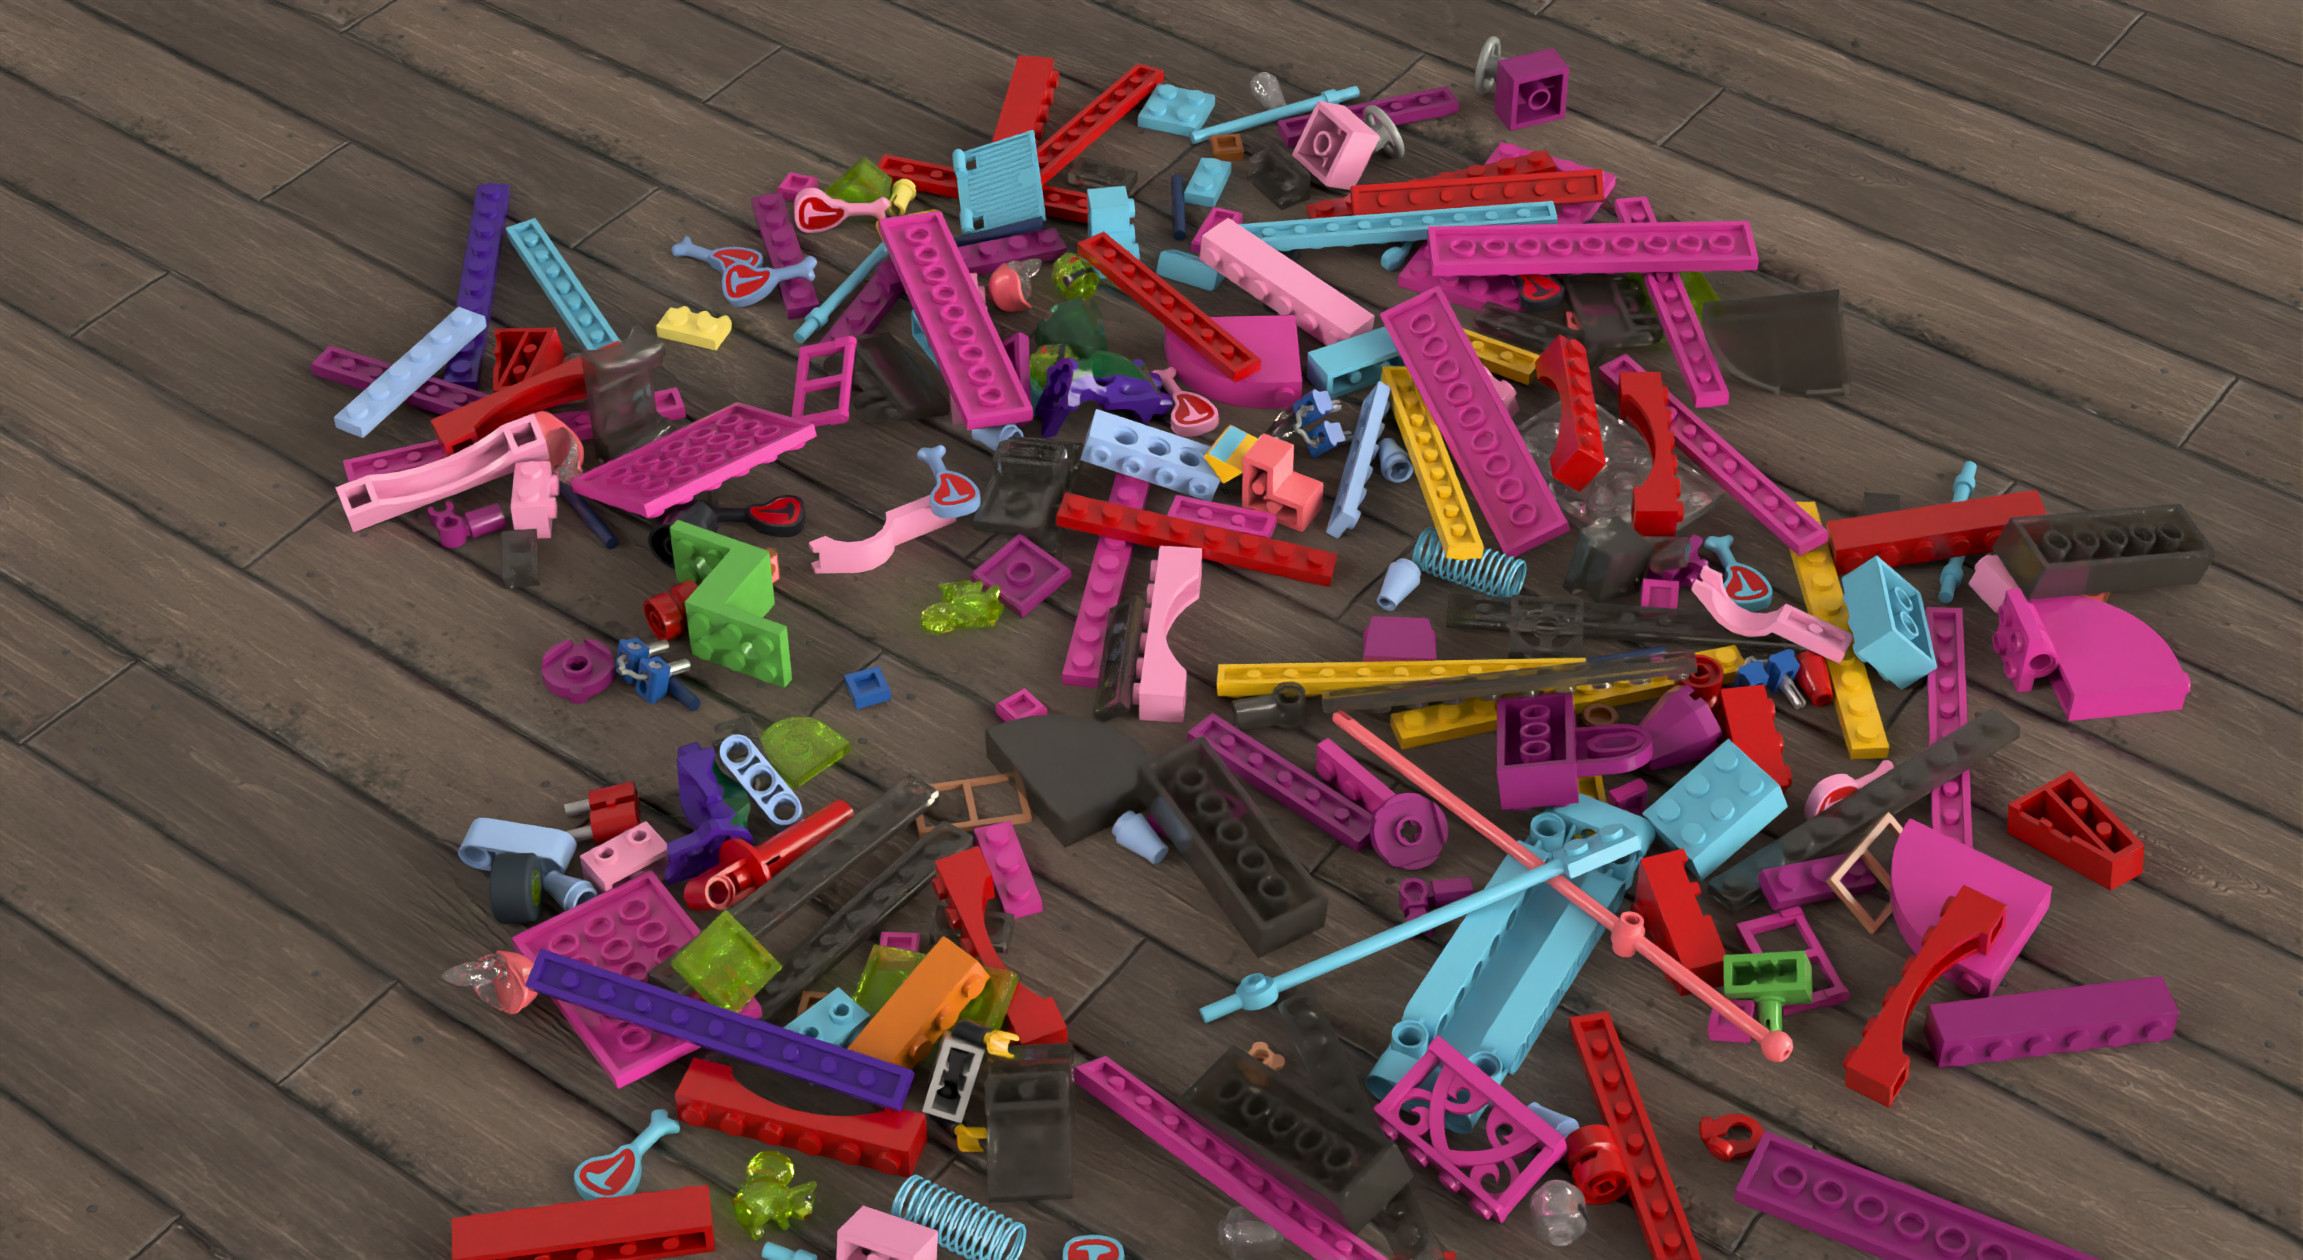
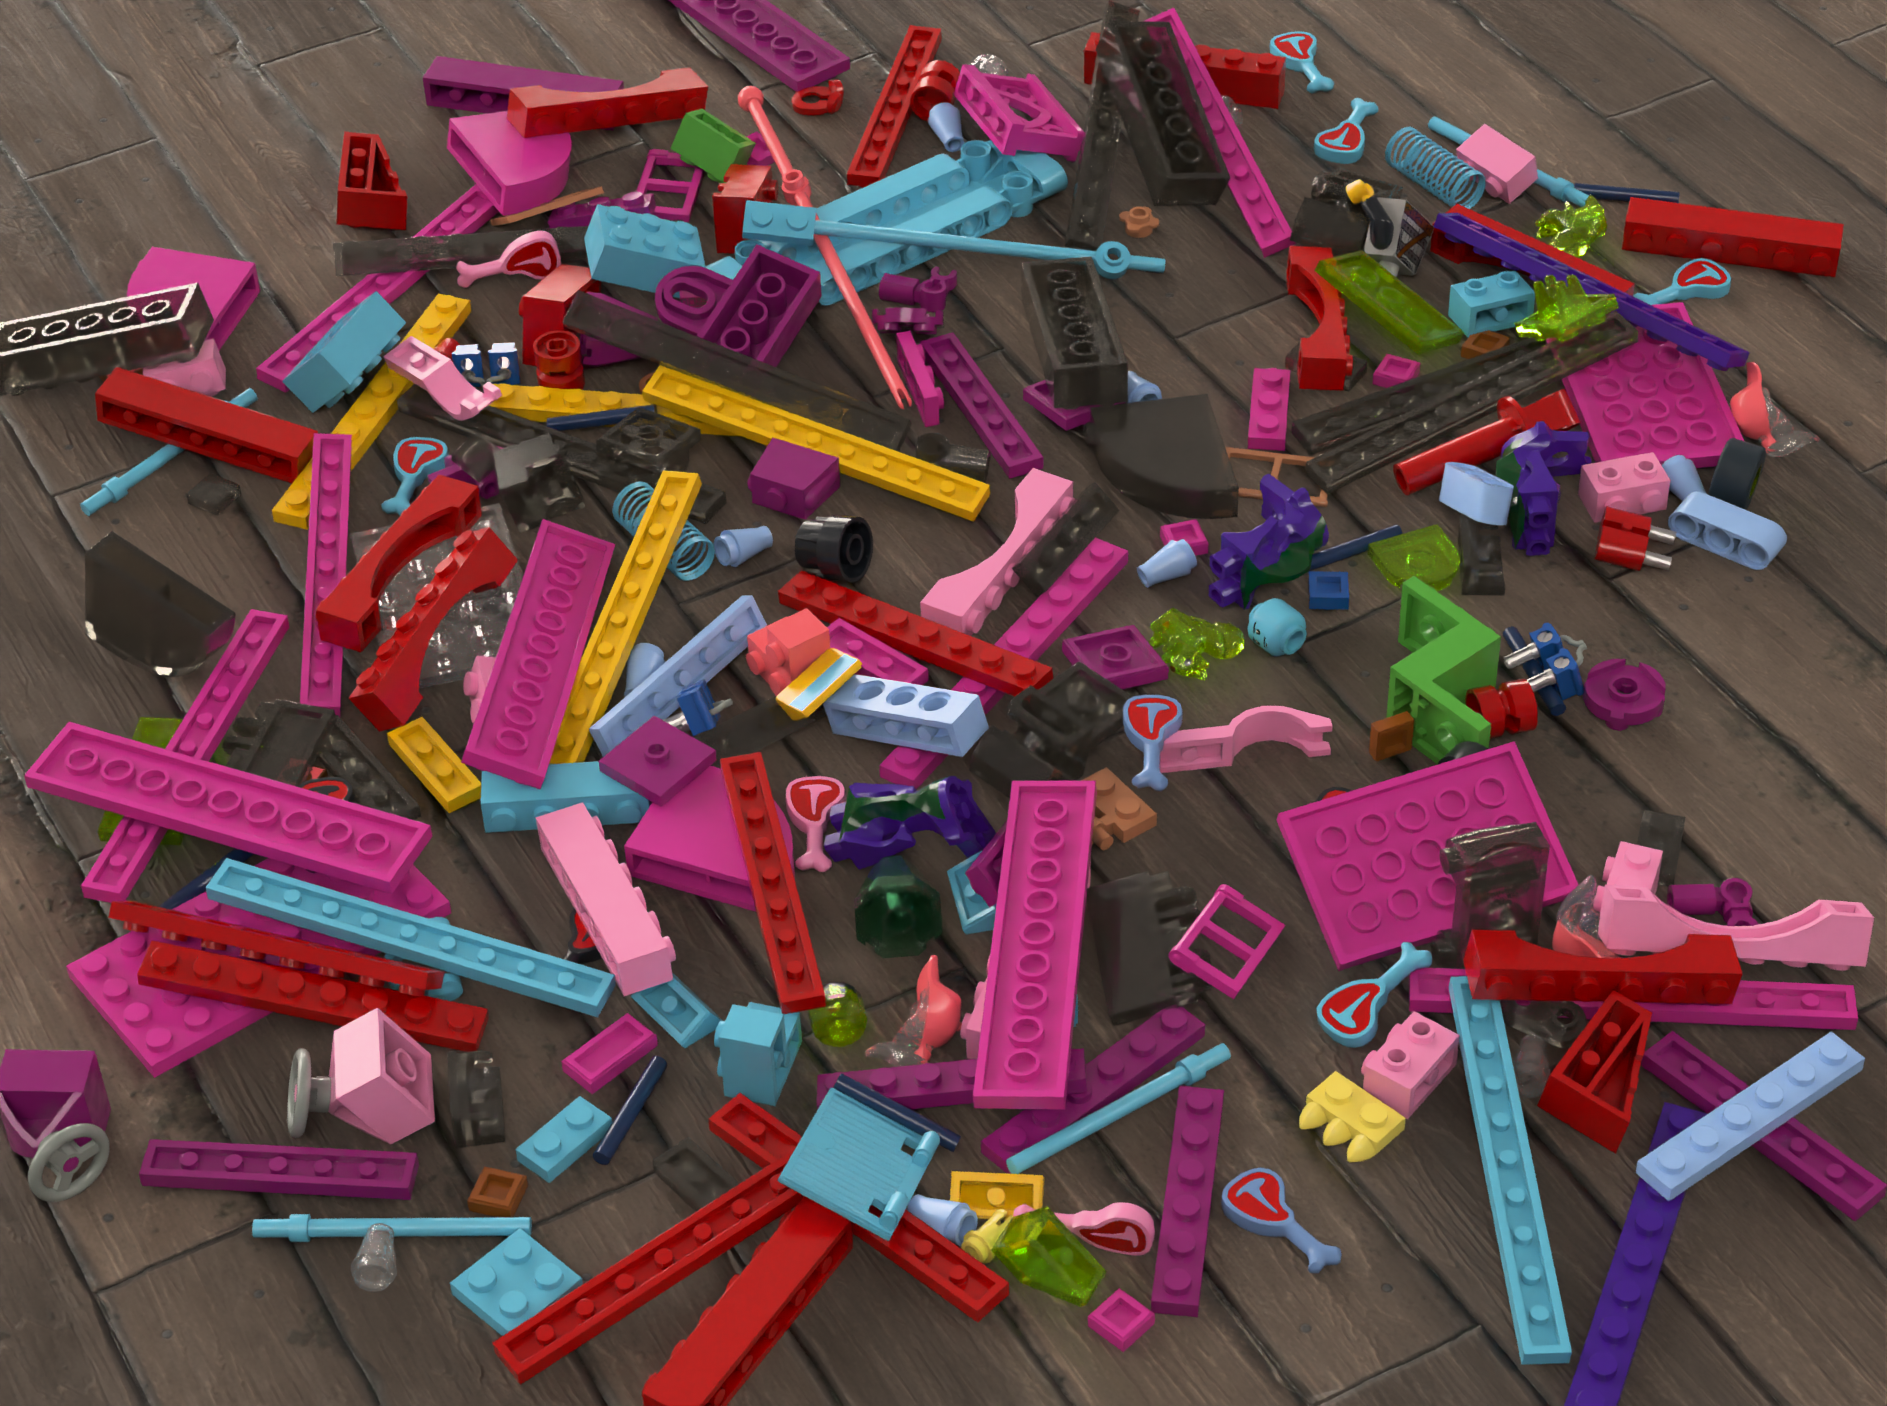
camera: 155 degrees left, 0 degrees up
medium blue piece [722,255,817,308] -> none
orange brick [847,936,990,1070] -> none
clear neon green head [1030,344,1080,388] -> none
dark pink plate [1992,589,2059,693] -> none
none -> magenta plate [598,716,717,807]
none -> black piece [795,514,873,582]
none -> light blue cone [907,1194,978,1246]
none -> nougat plate [1081,767,1157,850]
none -> light blue cone [1137,539,1197,588]
none -> dark purple hips [1209,473,1329,610]
none -> medium azure head [1247,598,1307,656]
none -> dark blue bar [1308,524,1403,572]
none -> medium azure piece [1317,942,1432,1048]
none -> bright pink brick [1361,1011,1460,1119]

